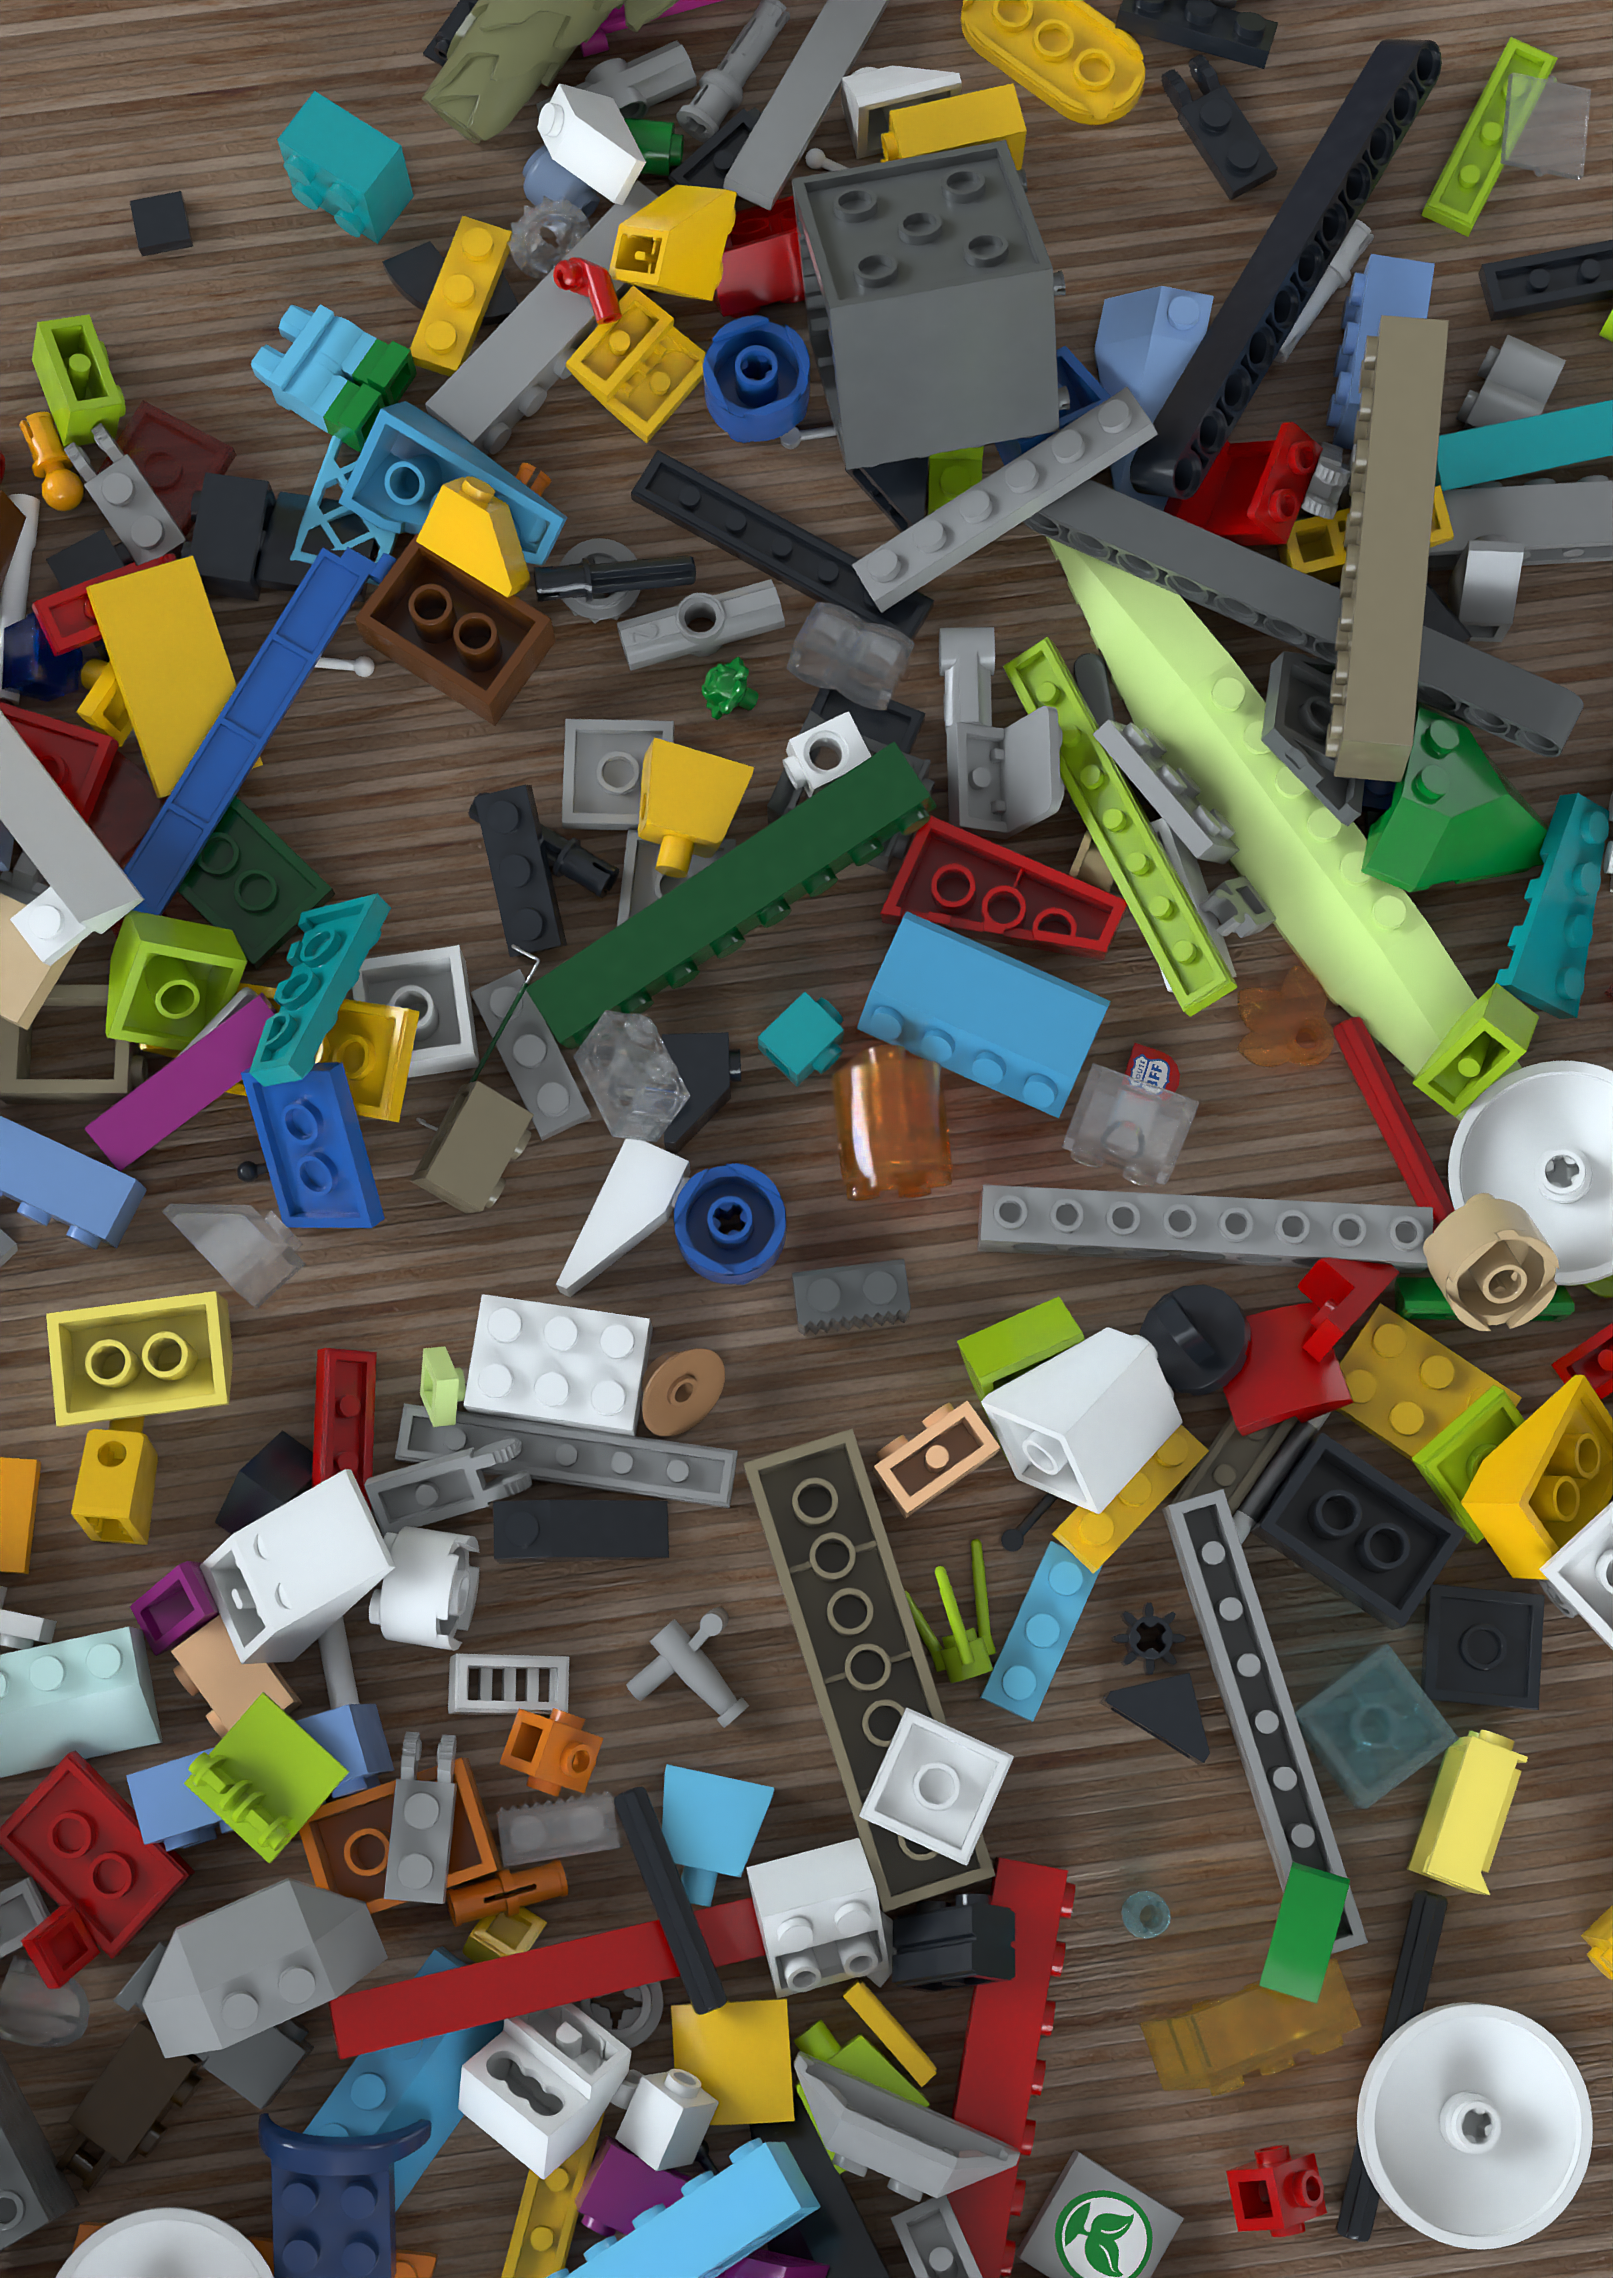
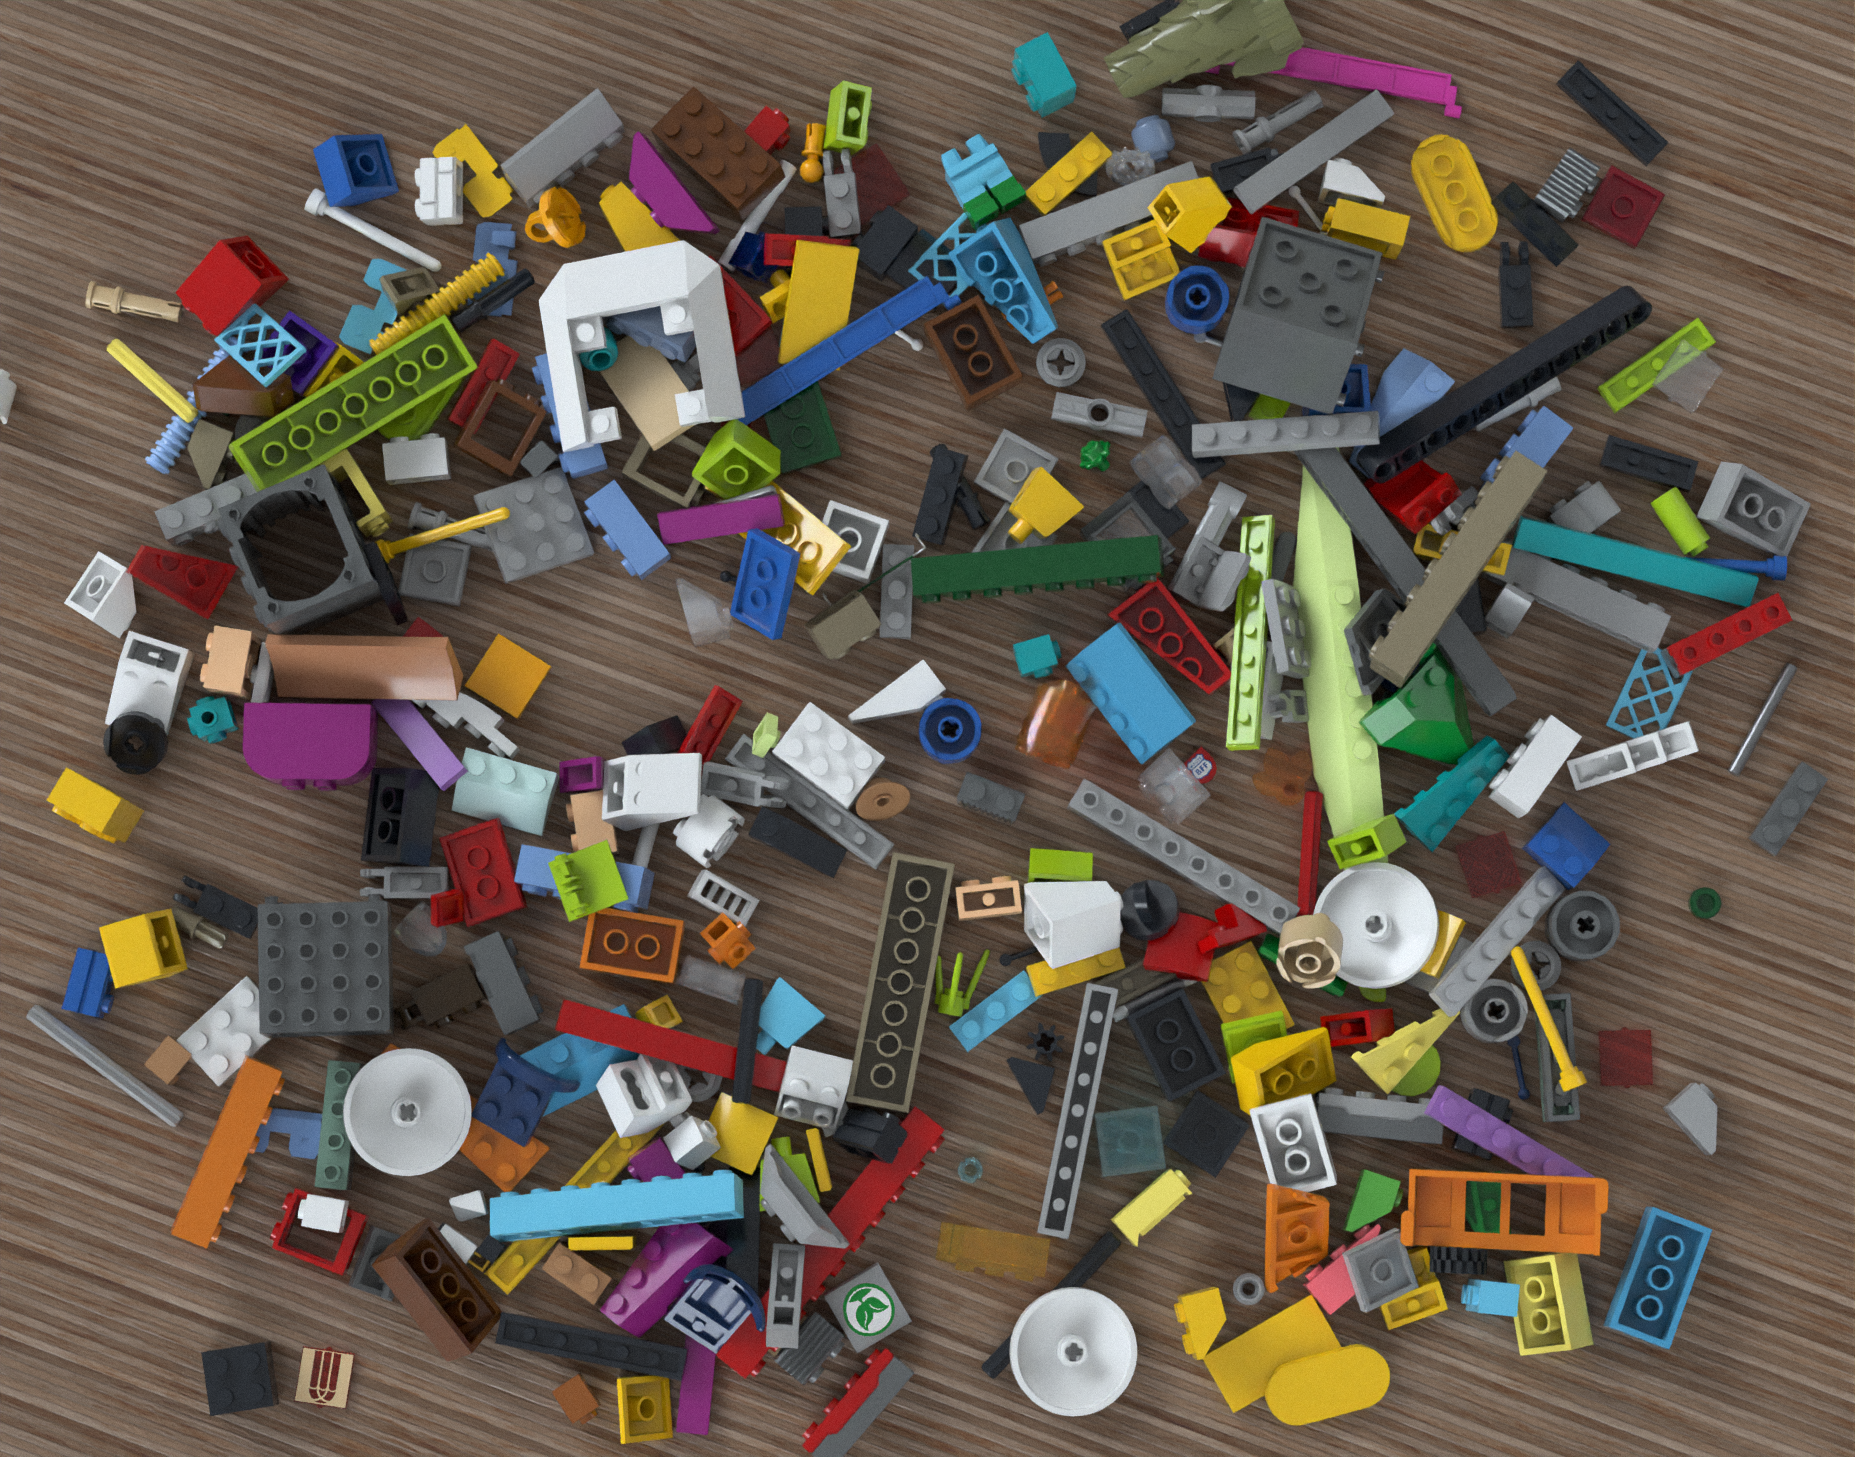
camera: 25 degrees right, 5 degrees up
light yellow slope [46,1291,233,1427] -> none
yellow torso [71,1416,158,1545] -> none
black tile [130,191,193,257] -> none
light grey wedge [142,1878,388,2058] -> none
teal wing [249,893,391,1087] -> none
light grey hinge [384,1731,457,1904] -> none
yellow slope [416,476,531,598] -> none
orange pin [446,1859,568,1927] -> none
black axle [534,555,696,602] -> none
white slope [537,83,646,205] -> none
red arm [553,257,622,325] -> none
clear brick [573,1010,690,1142] -> none
green brick [624,118,684,177] -> none
light grey piece [626,1607,749,1728] -> none
black slope [662,1032,741,1154] -> none
white brick [783,711,871,798] -> none
white tile [859,1708,1014,1866] -> none
red brick [1226,2145,1327,2237] -> none
green slope [1259,1862,1350,2003] -> none

